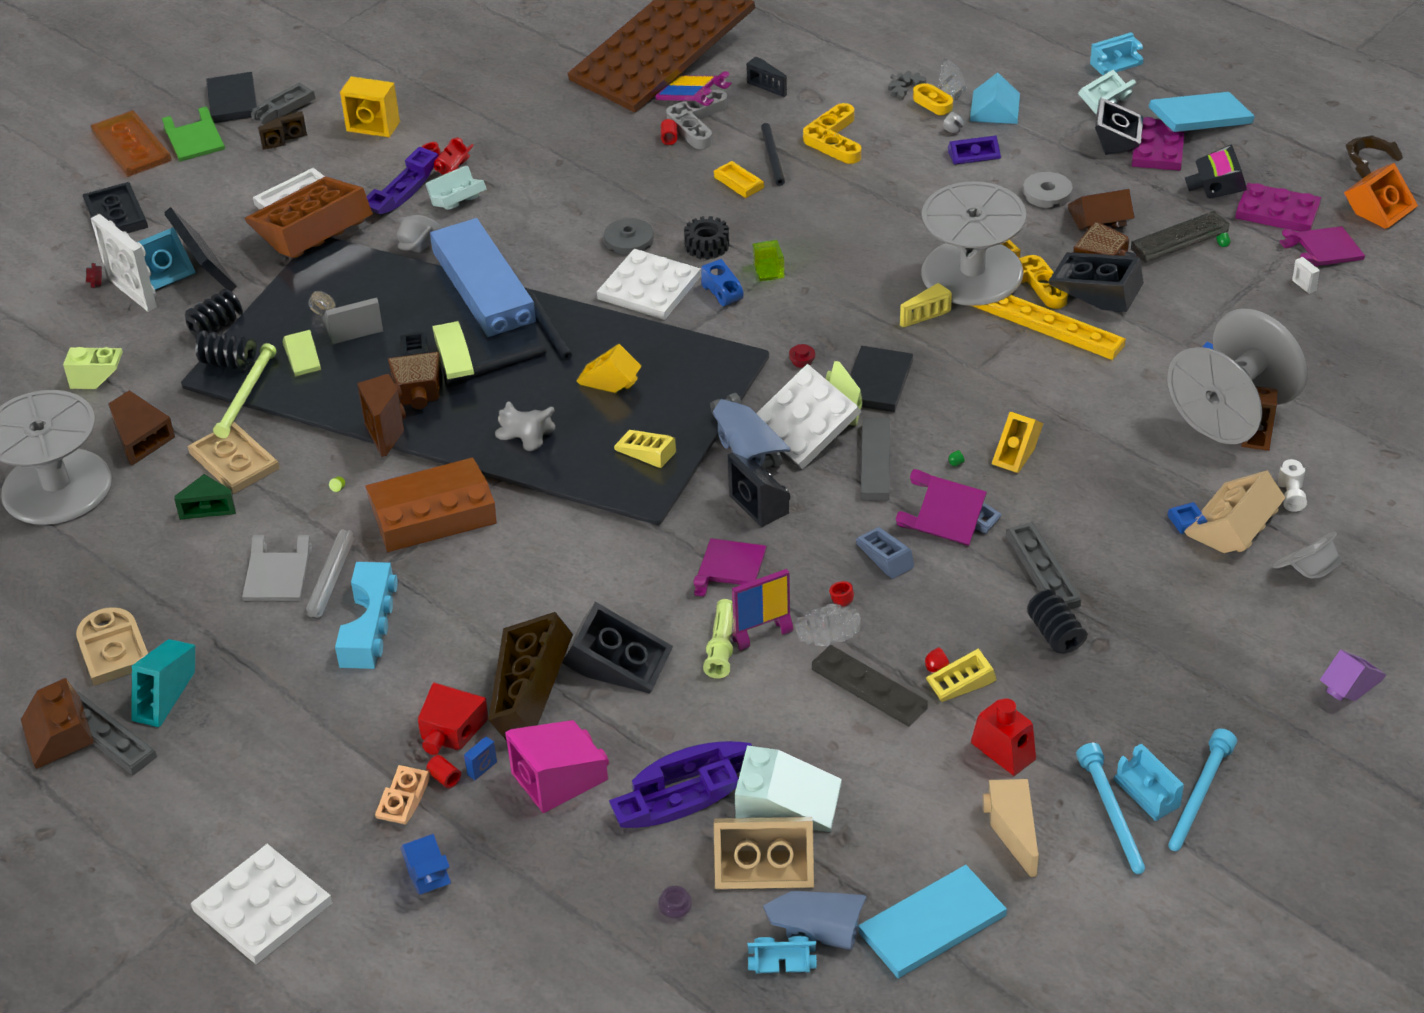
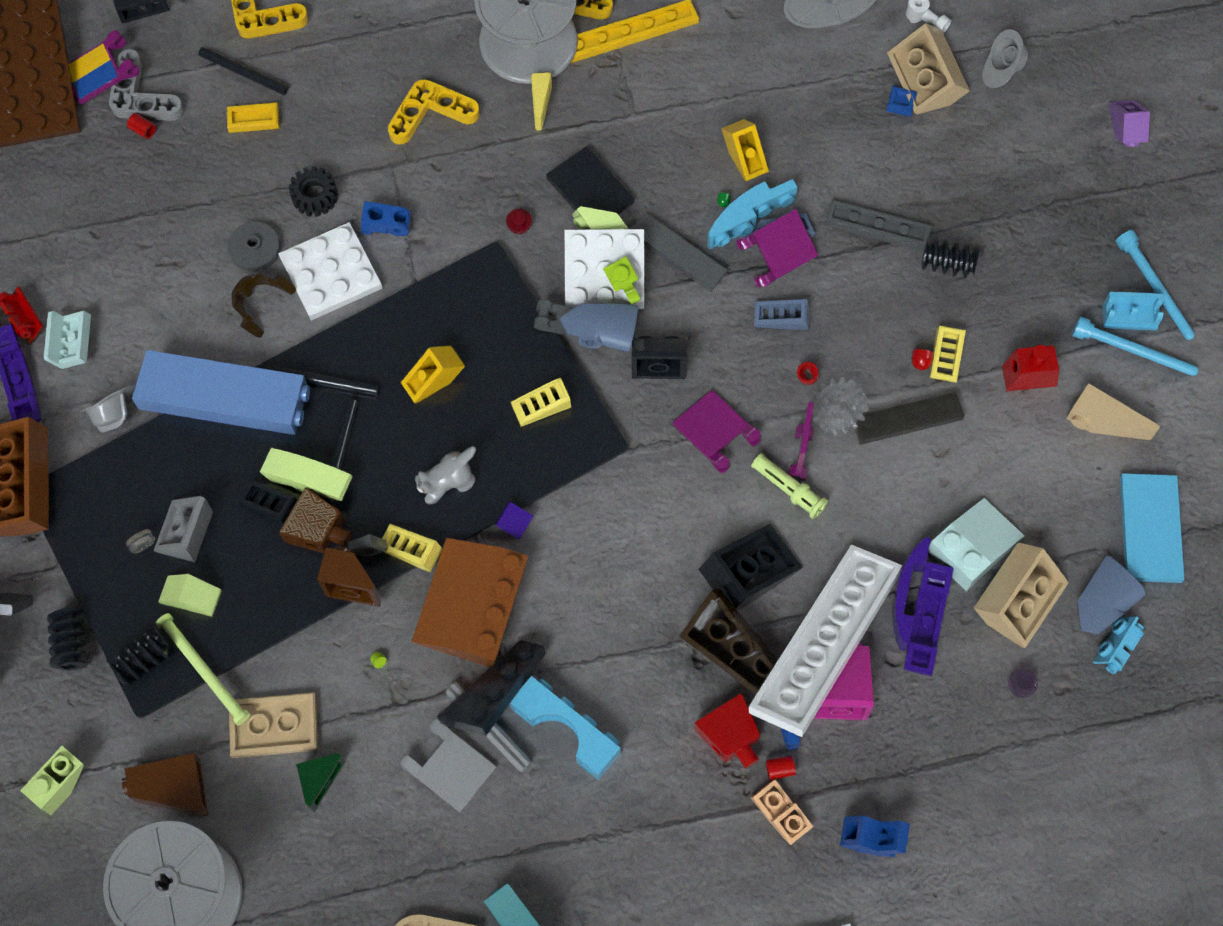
camera: 55 degrees left, 25 degrees up
clear neon green panel [752,240,784,281] -> none
none -> dark brown helmet [231,273,296,338]
none -> dark grey tile [348,535,388,558]
none -> light yellow slope [382,524,442,572]
none -> yellow beam [388,79,480,145]
none -> black wing [437,640,546,736]
none -> dark purple tile [495,501,533,539]
none -> lime plate [603,256,641,305]
none -> medium azure slope [707,179,798,249]
none -> white plate [749,545,902,737]

